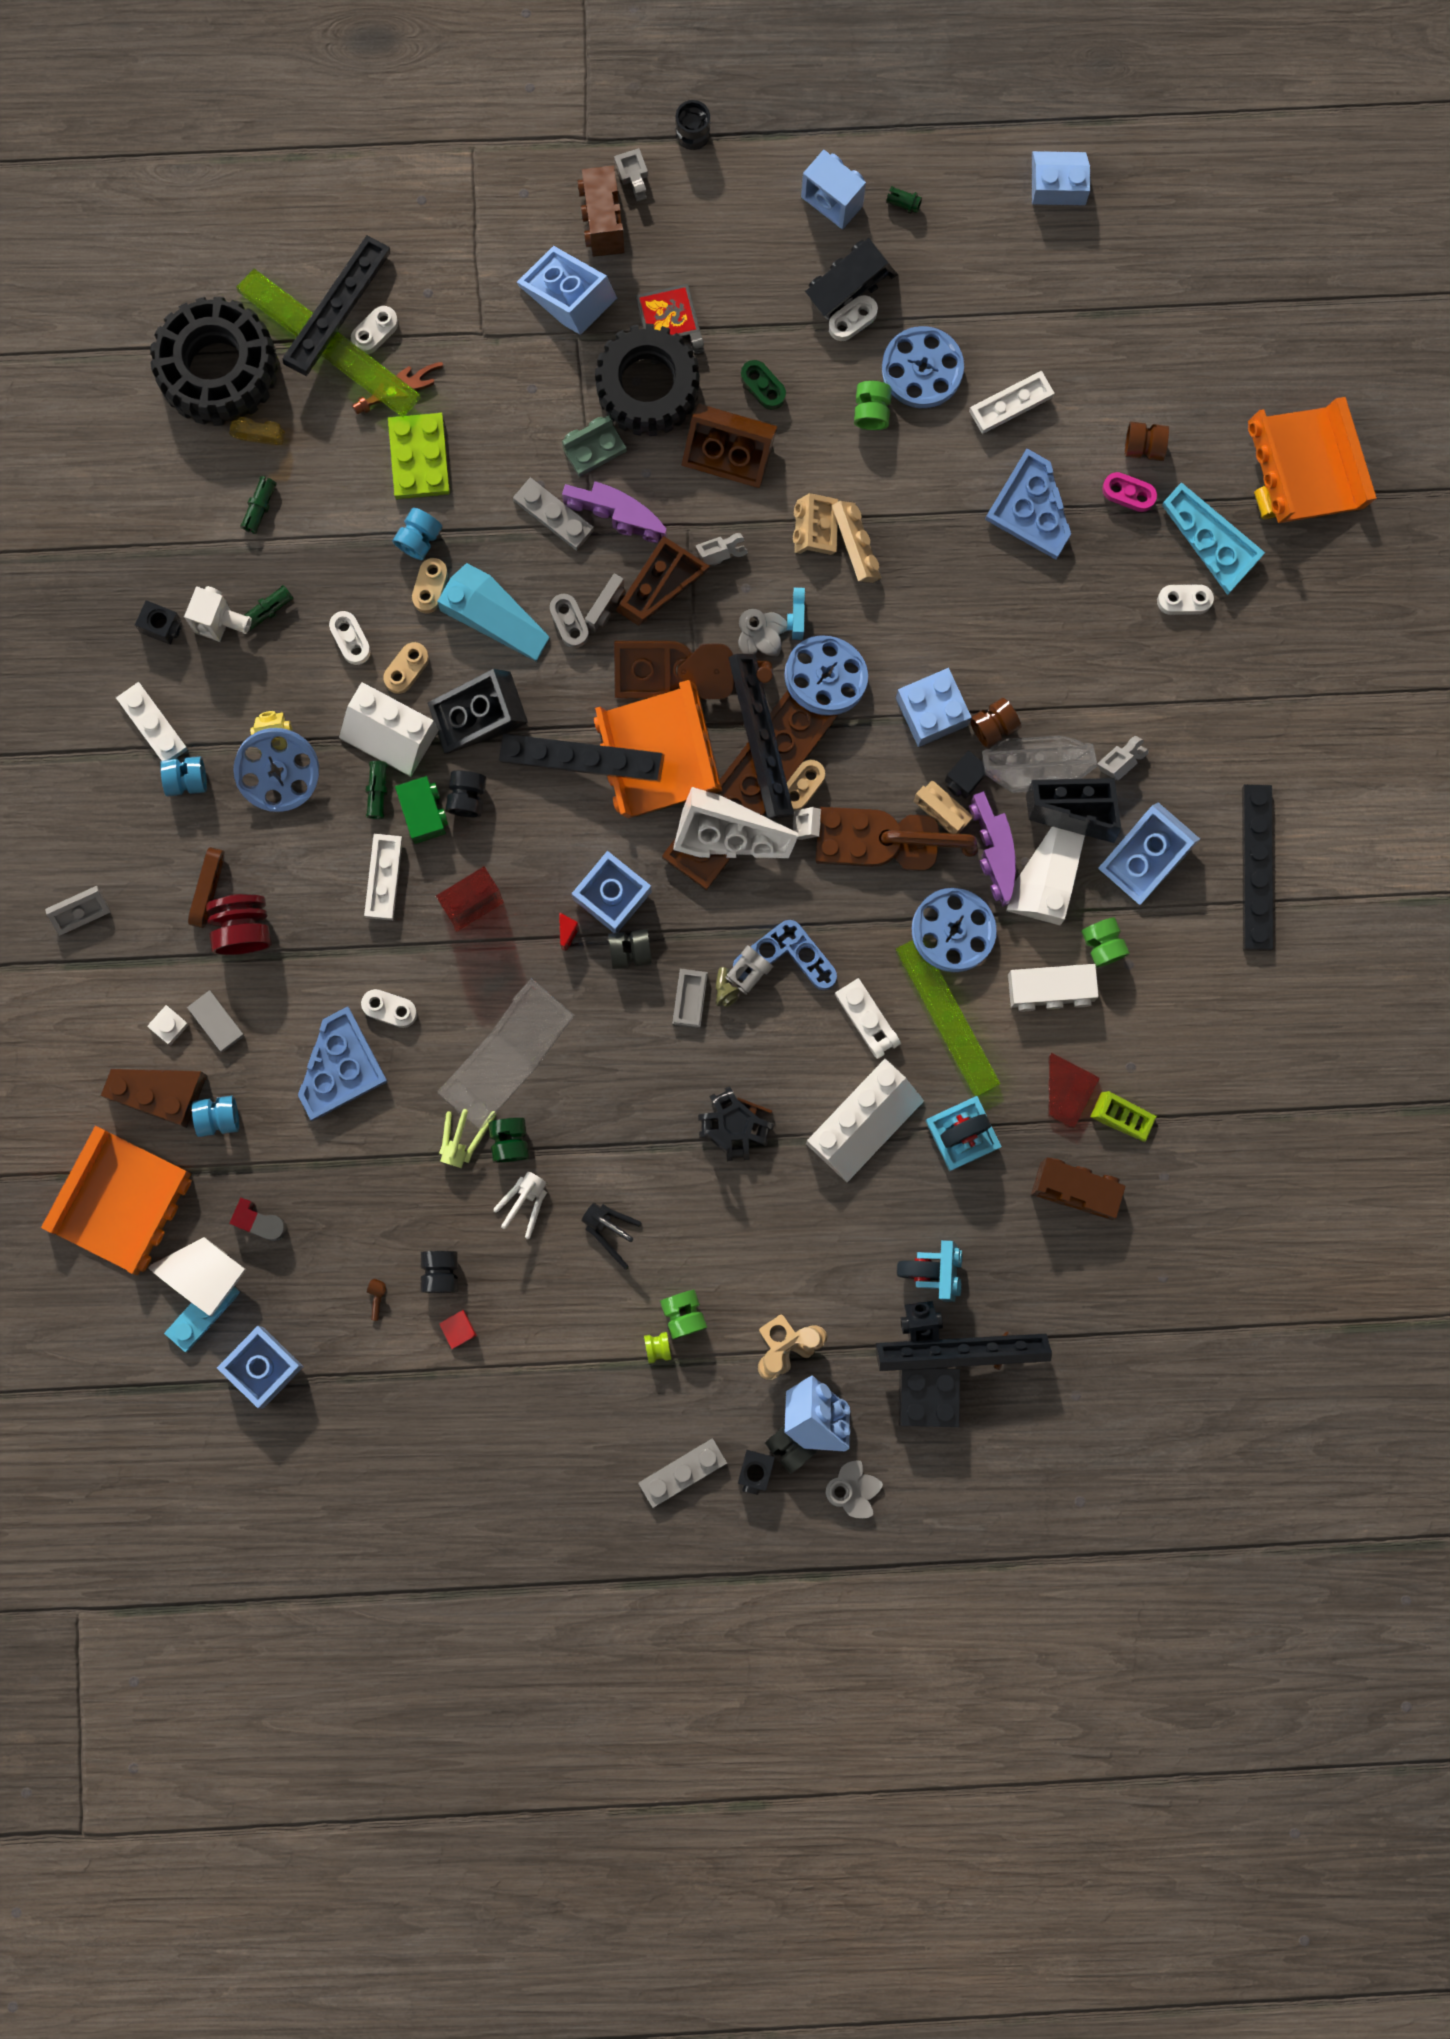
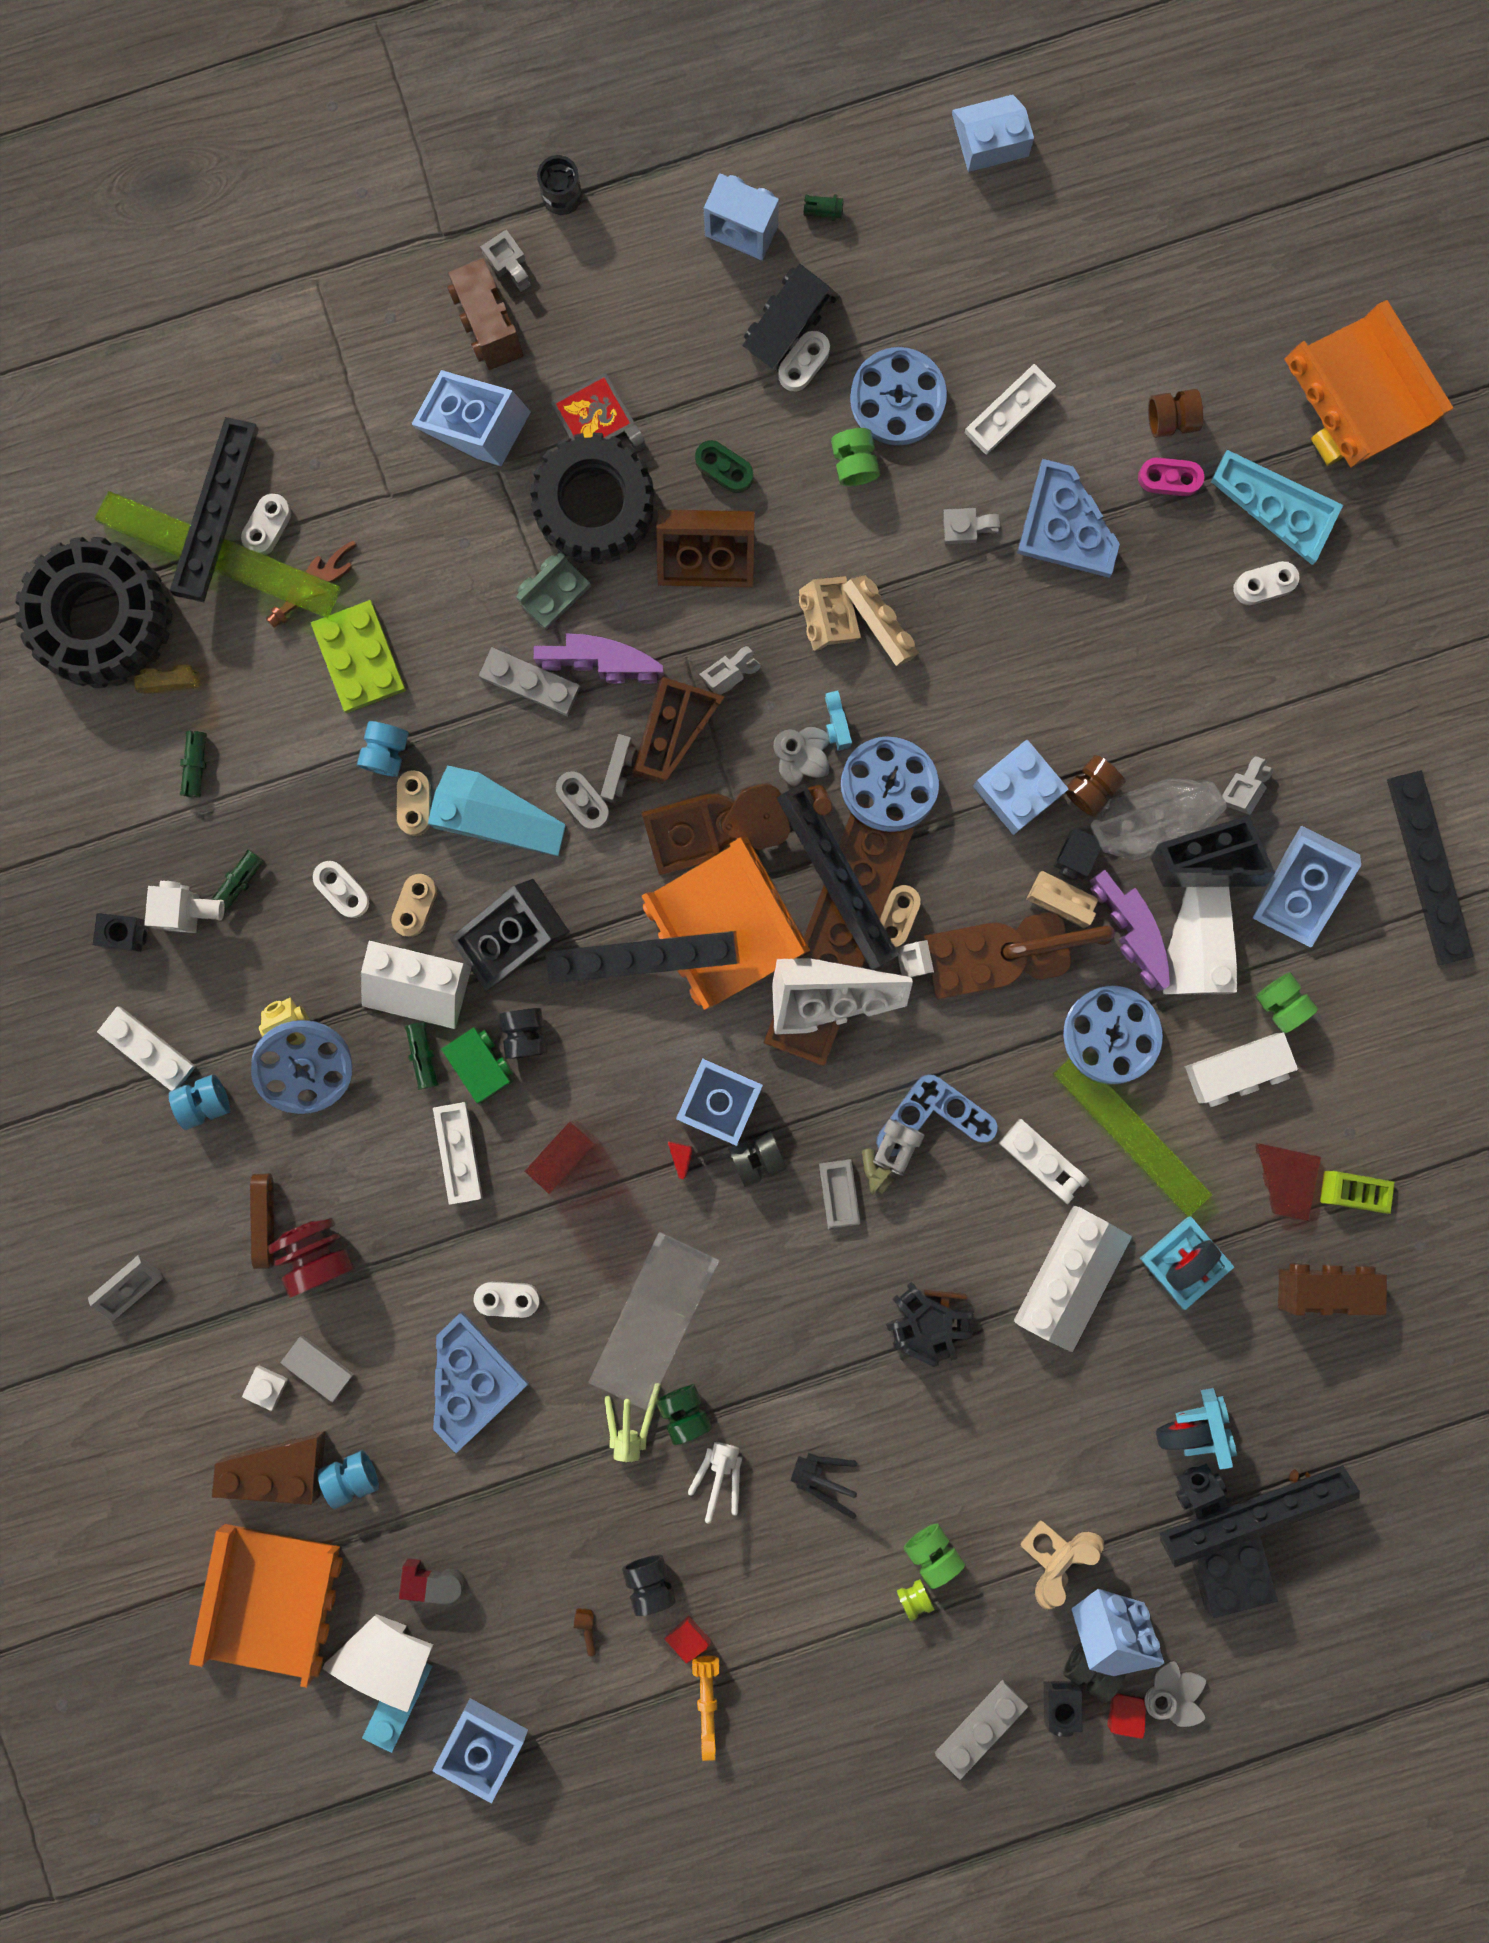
camera: 10 degrees left, 5 degrees up
none -> light orange piece [692,1655,719,1761]
none -> light grey plate [943,508,1000,544]
none -> red slope [1107,1693,1146,1739]

